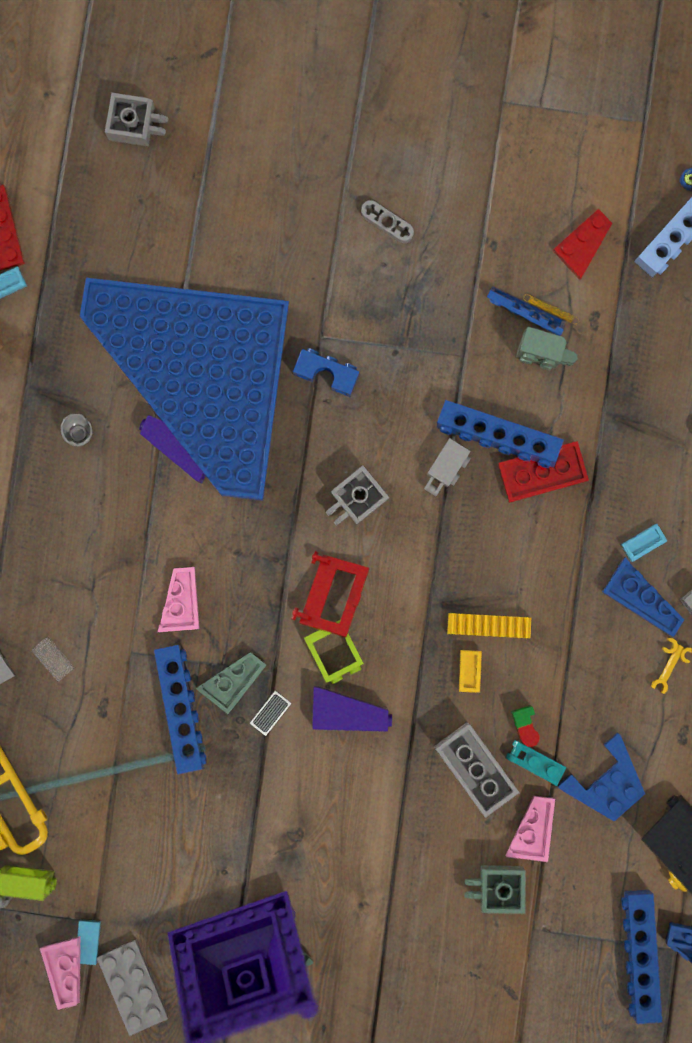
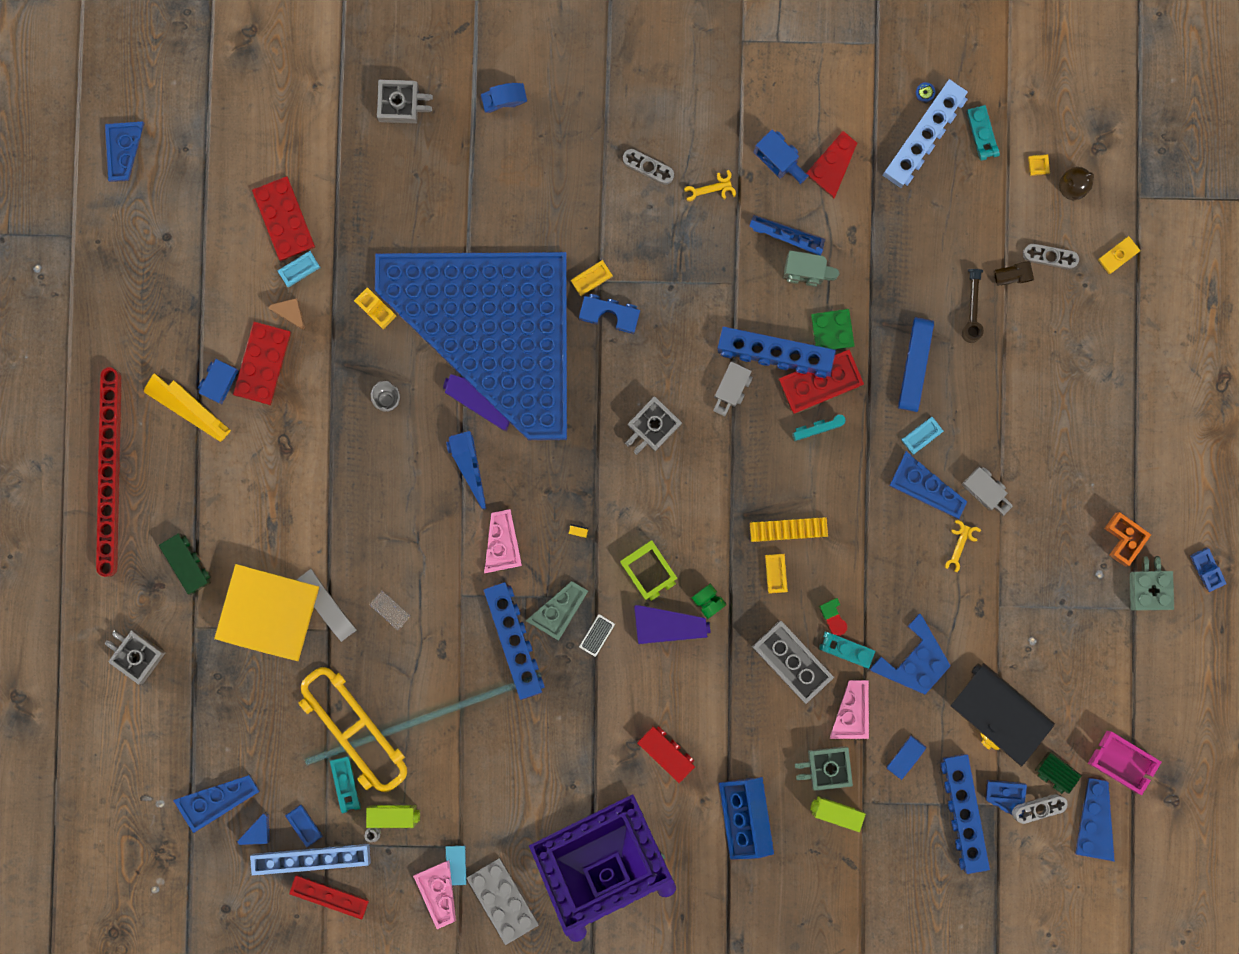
camera: 10 degrees left, 0 degrees up
red piece [291,551,370,638] -> none
yellow piece [523,294,579,324] -> none
none -> yellow slope [354,288,396,330]
none -> blue wedge [446,431,487,510]
none -> blue brick [481,83,528,113]
none -> yellow piece [568,524,588,538]
none -> yellow plate [570,260,613,297]
none -> red brick [637,726,695,784]
none -> yellow bar [684,170,736,202]
none -> green wheel [691,583,727,619]
none -> blue slope [719,777,774,860]
none -> blue brick [753,130,809,184]
none -> teal plate [792,415,846,442]
none -> lime window [810,796,866,832]
none -> green plate [811,309,855,350]
none -> blue slope [886,735,927,780]
none -> blue beam [898,317,934,412]

